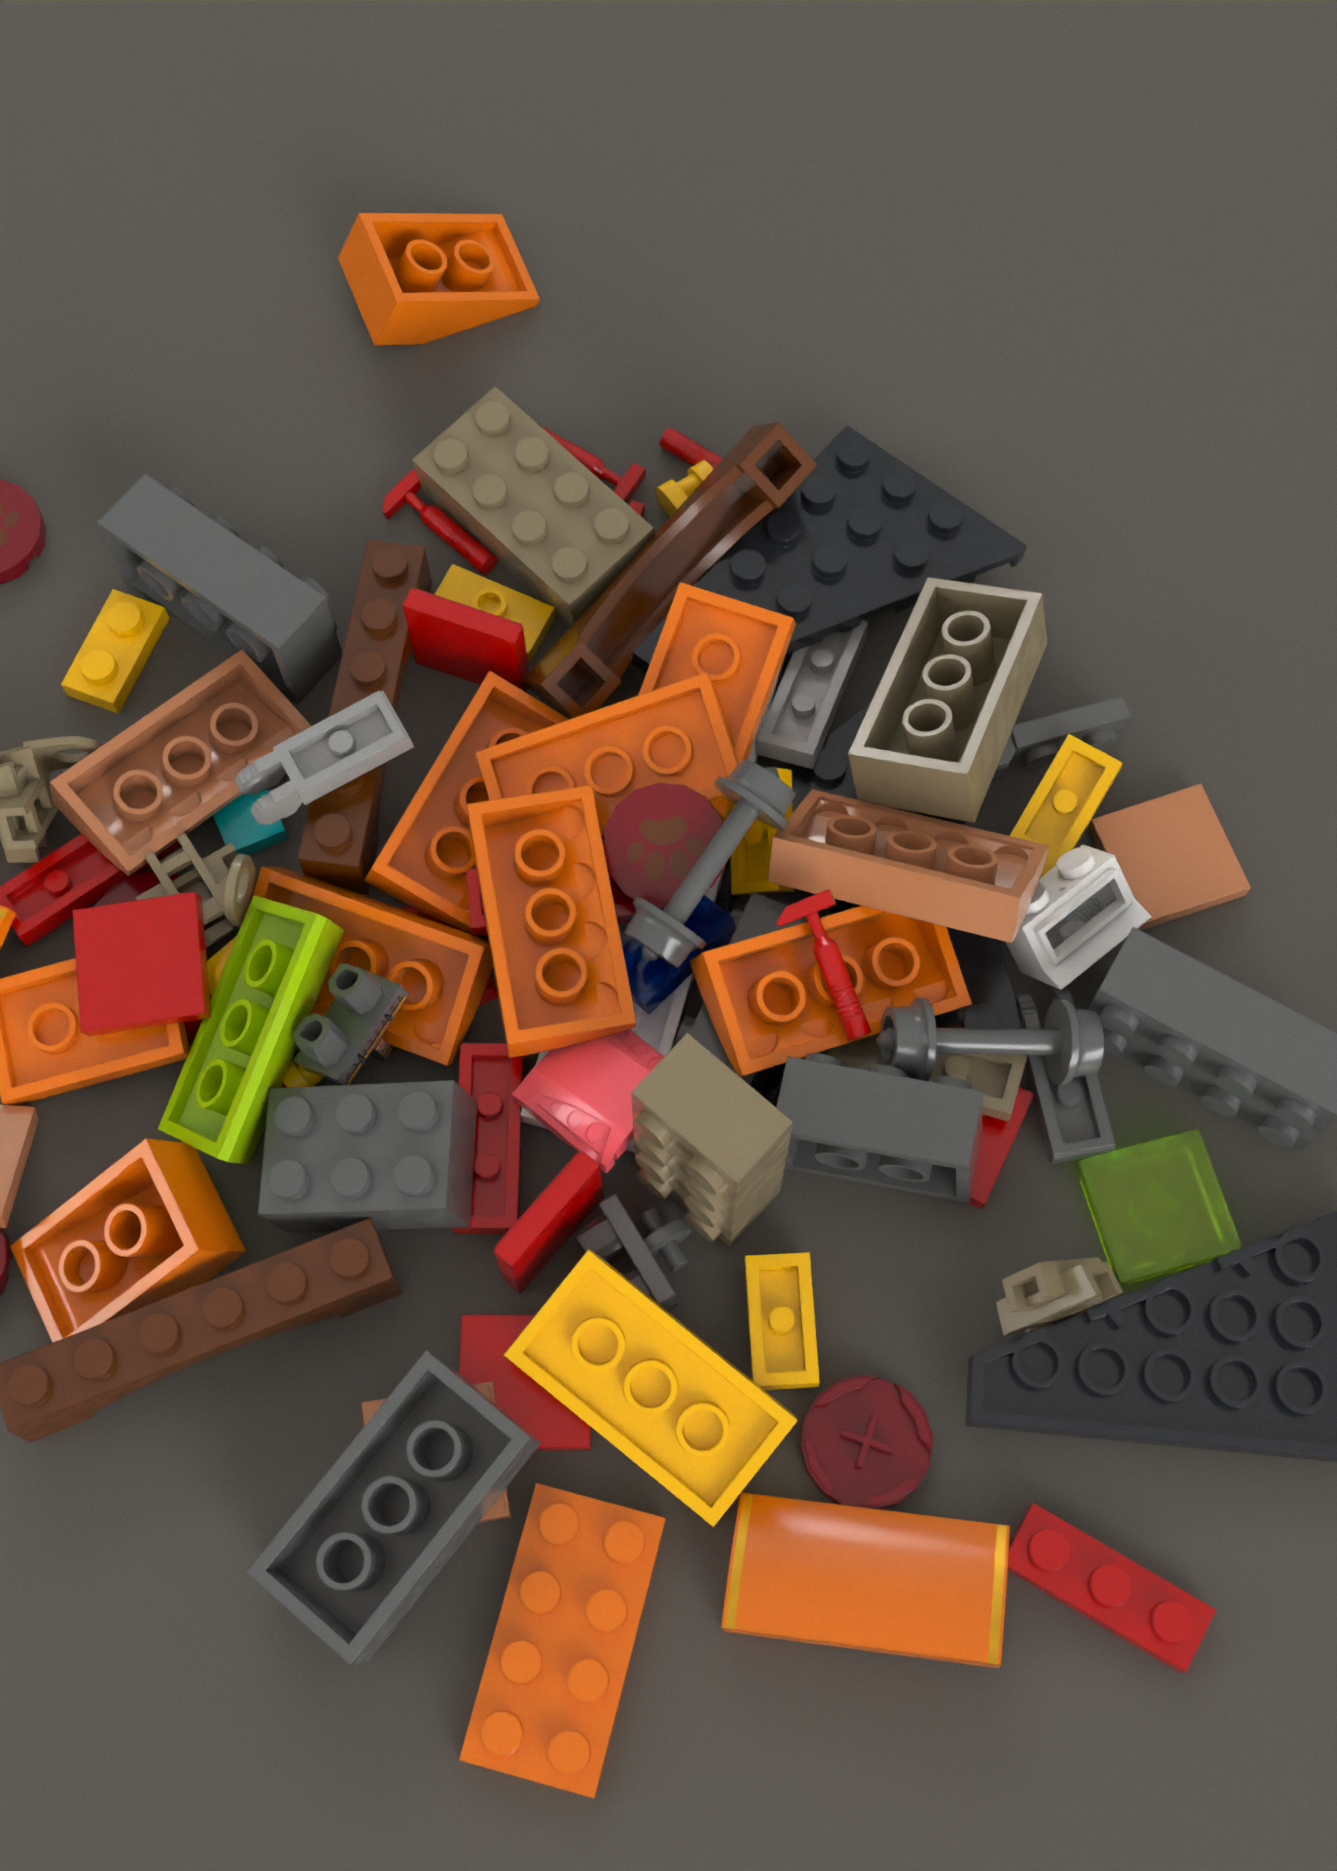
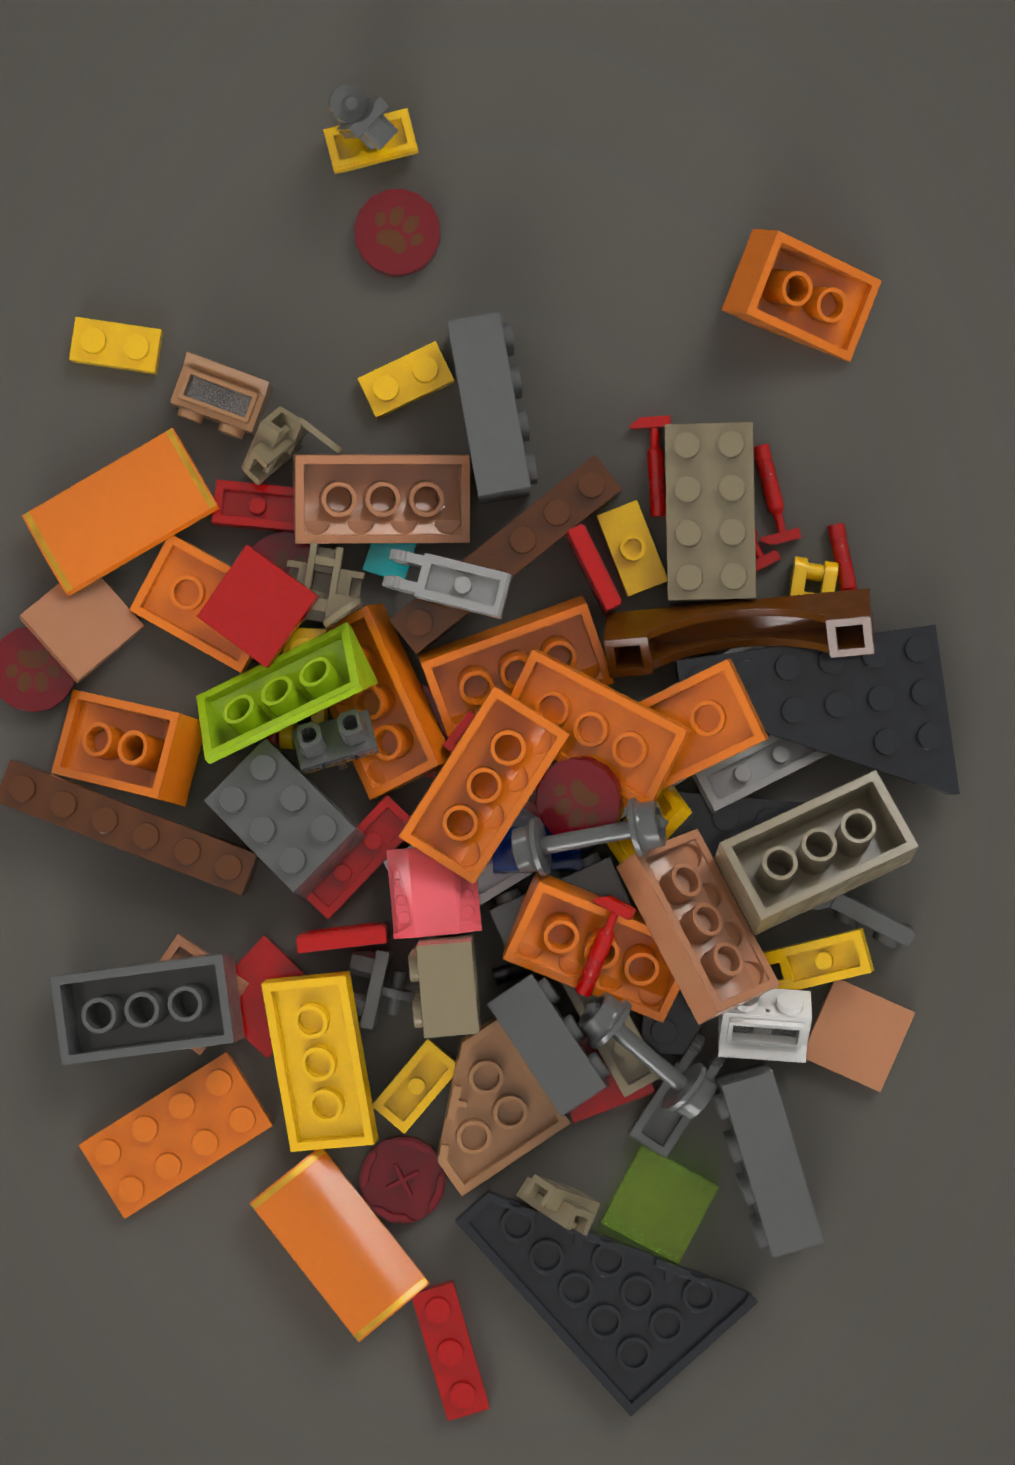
camera: 40 degrees right, 20 degrees up
none -> medium nougat plate [436,1016,571,1196]

